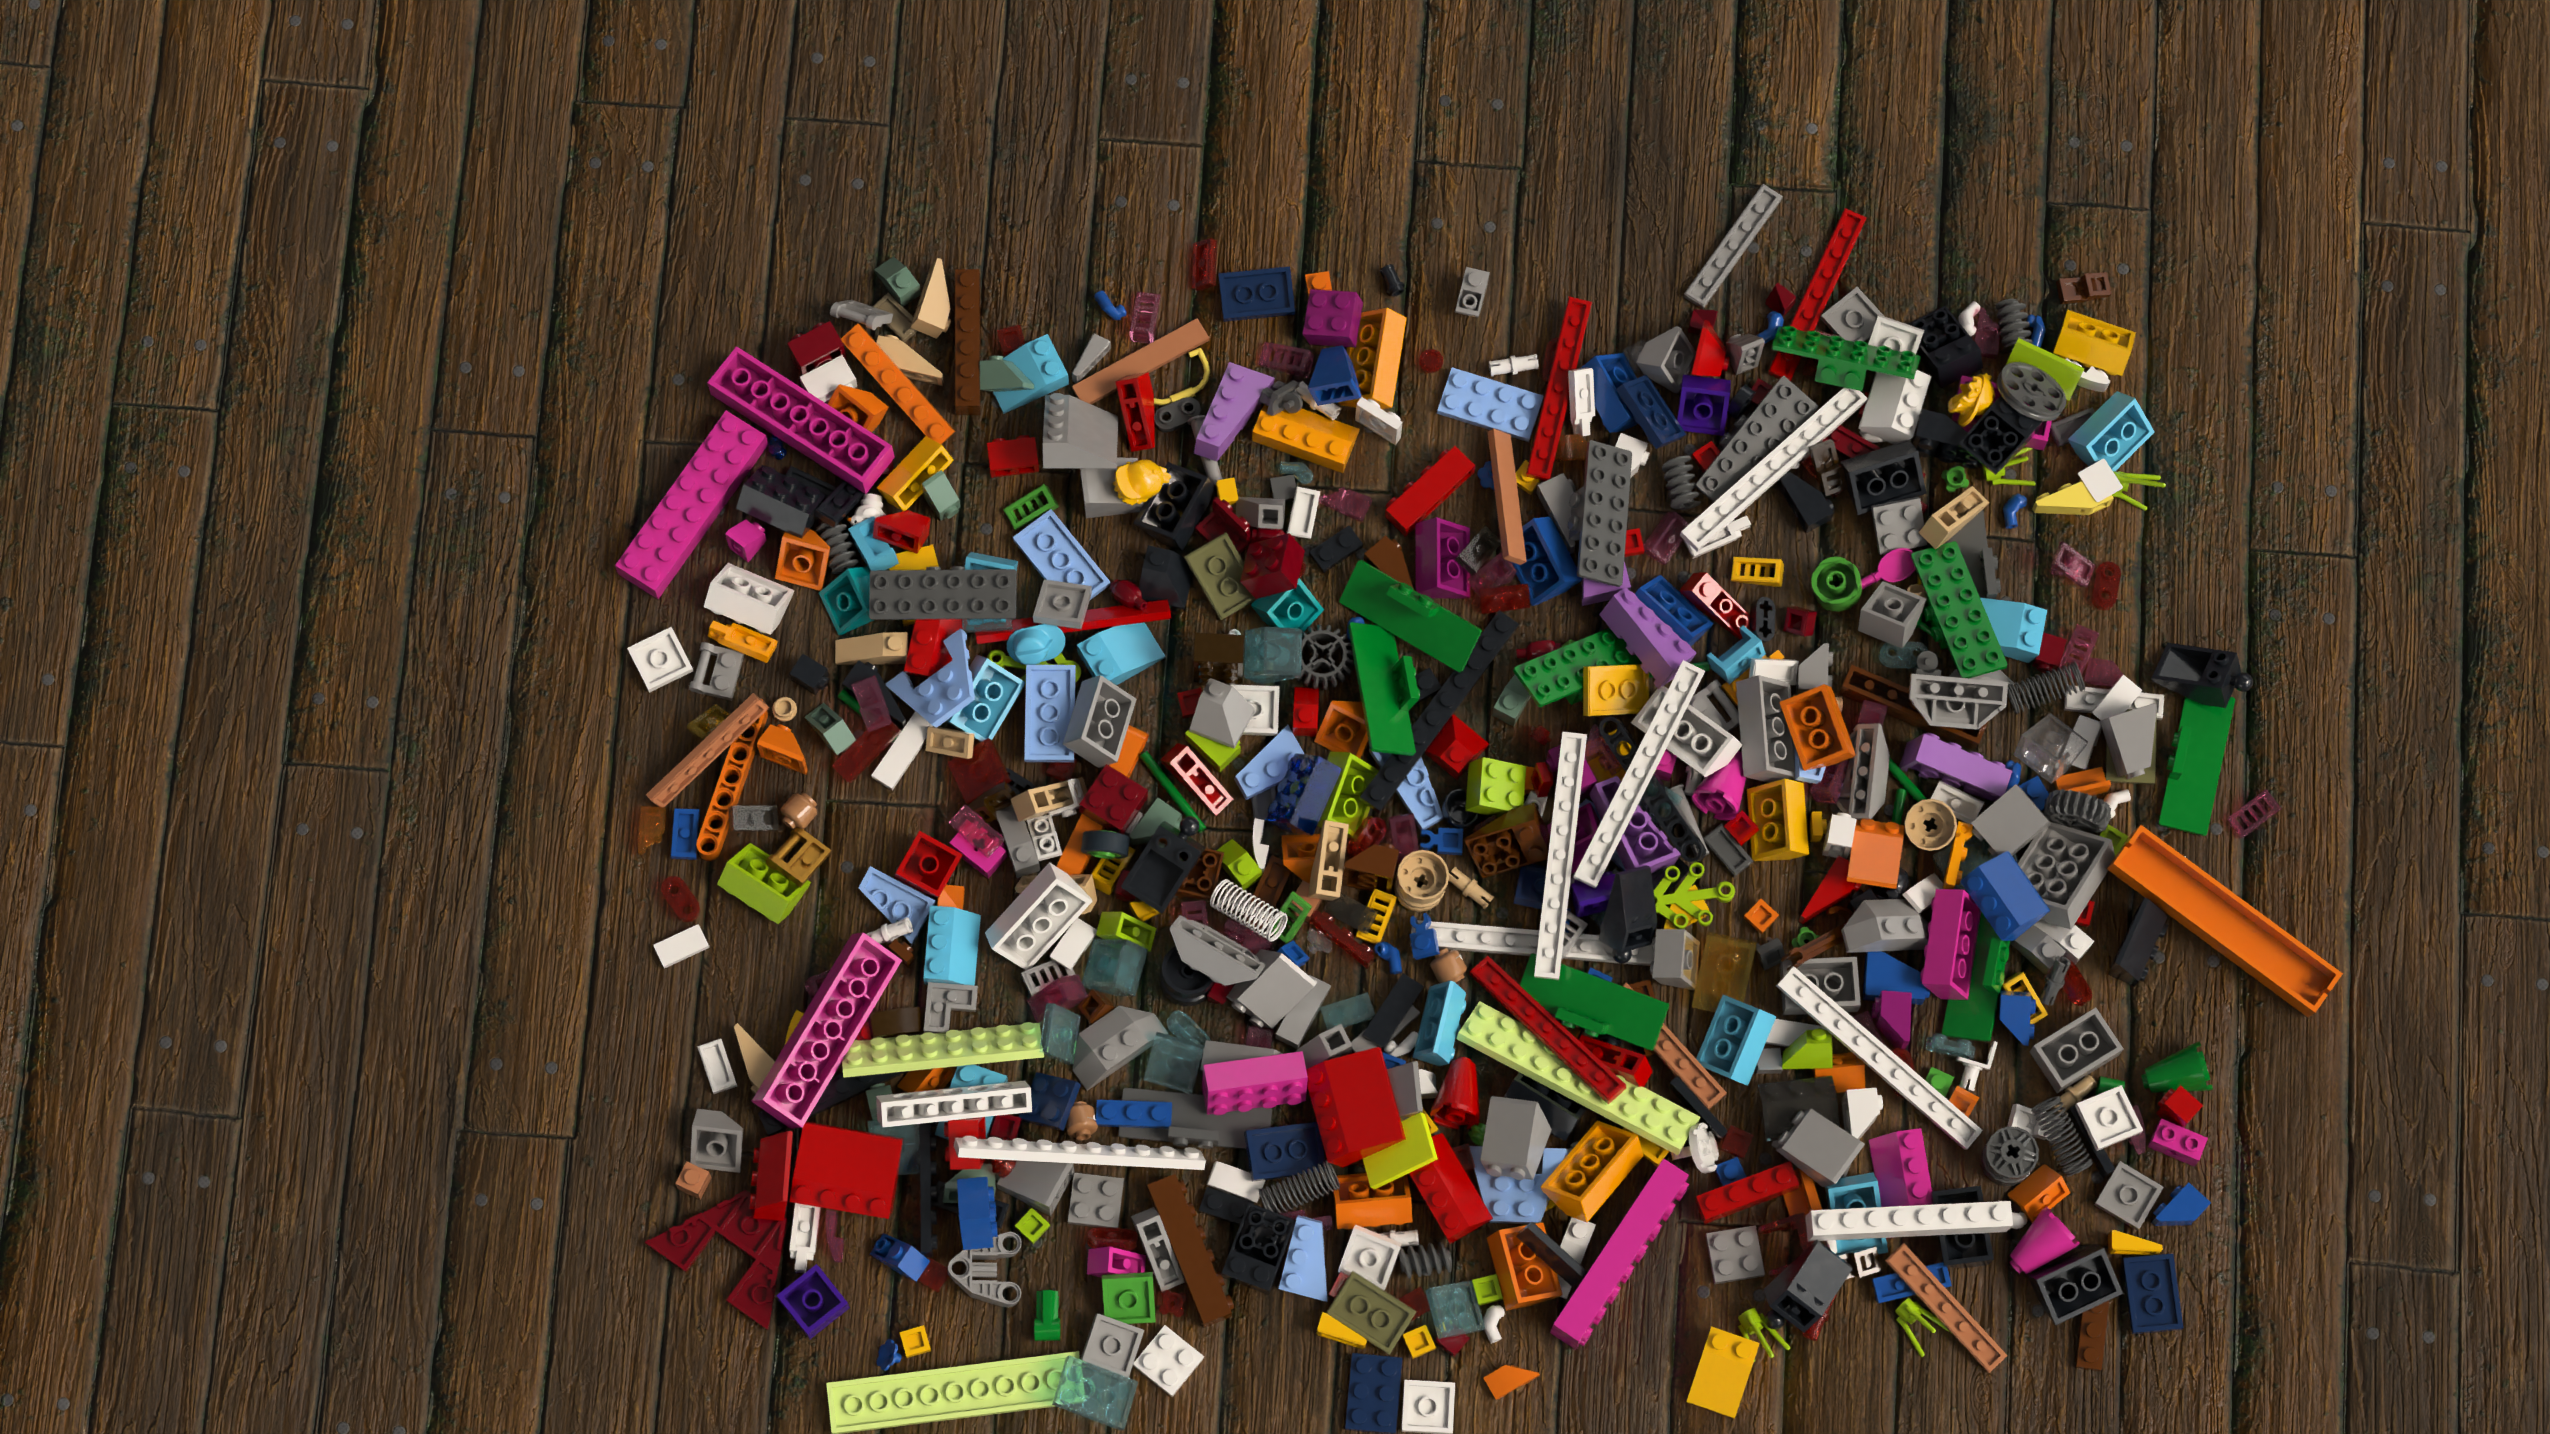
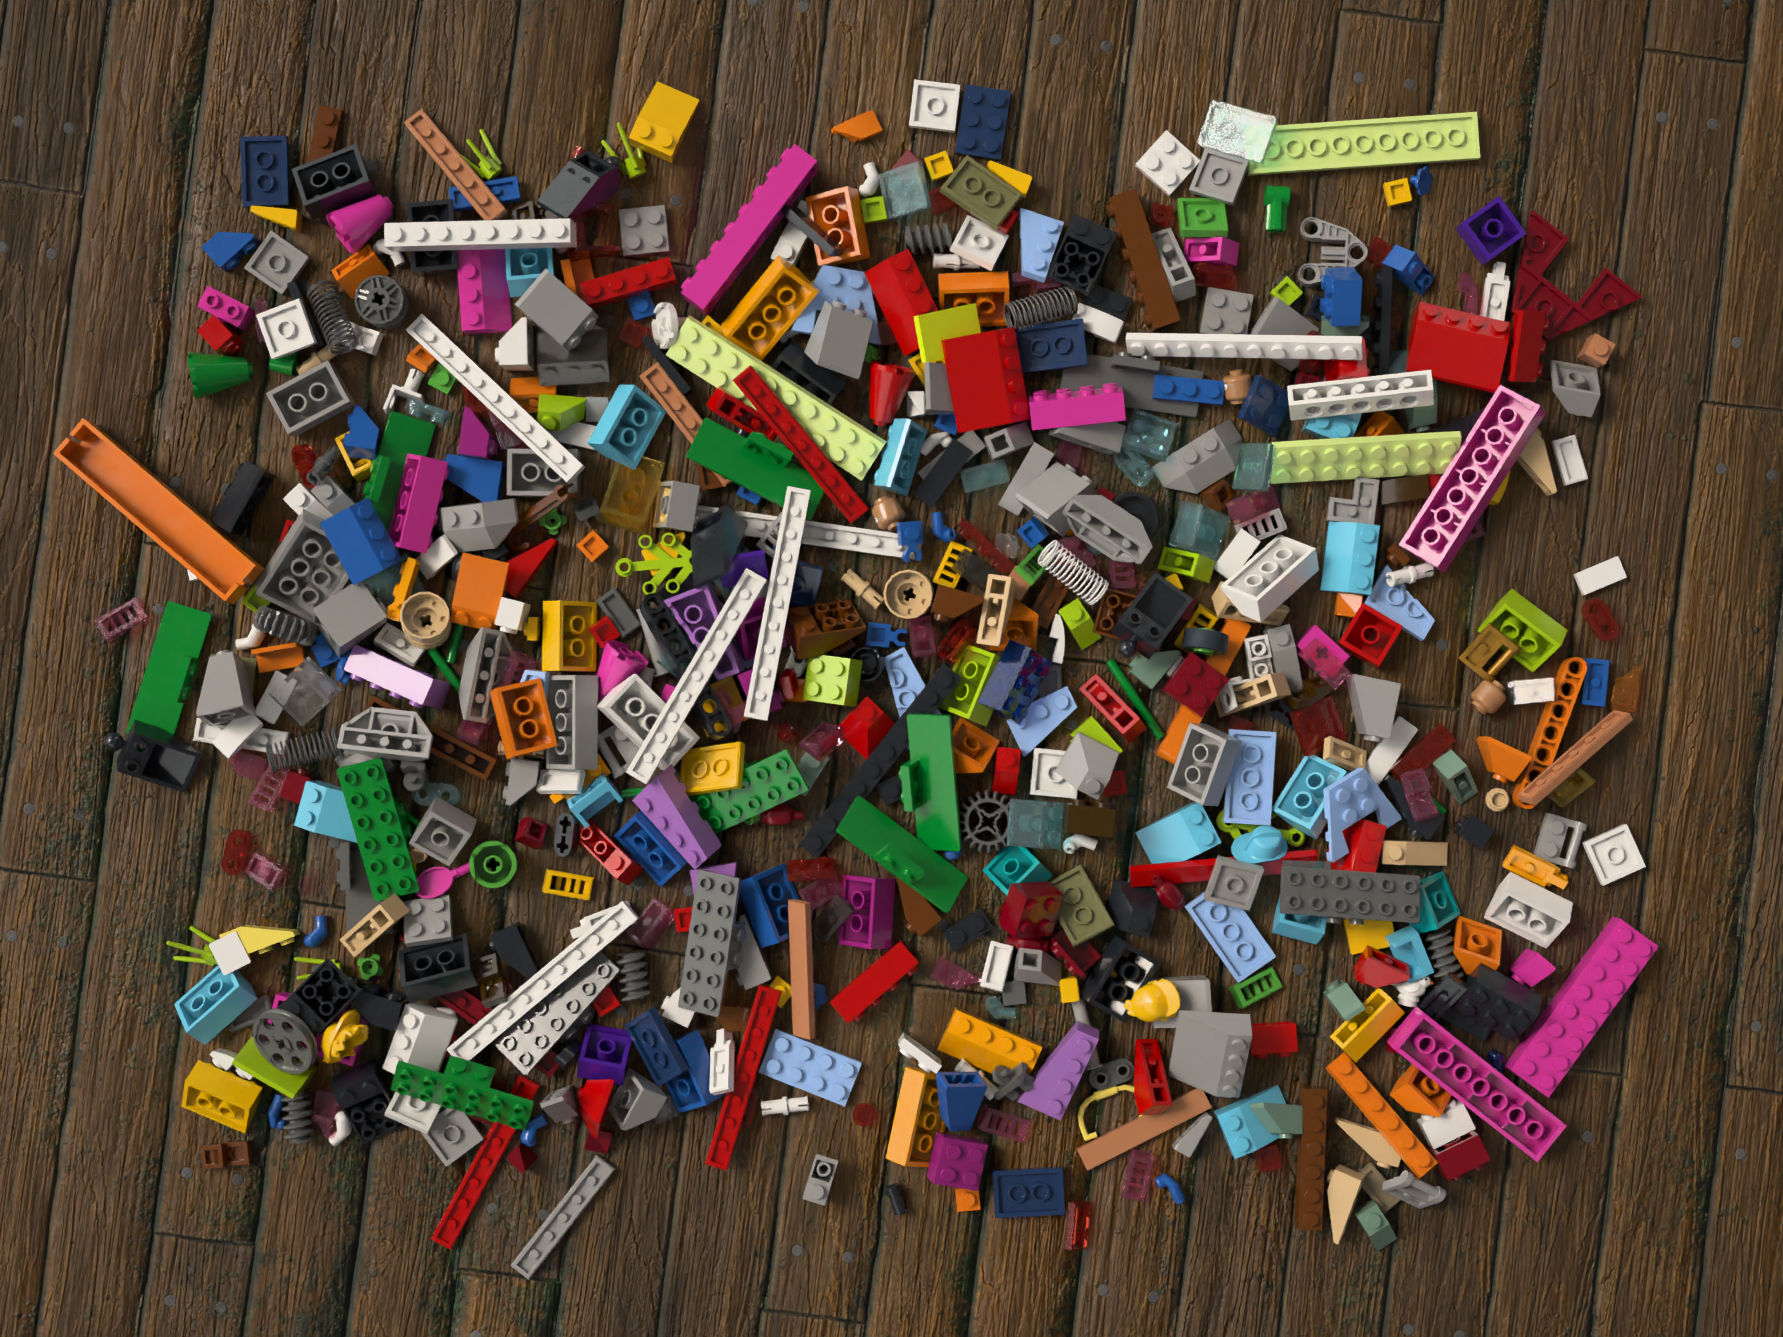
camera: 175 degrees left, 15 degrees up
none -> clear pink slope [799,722,844,762]
none -> light grey slope [1345,674,1401,742]

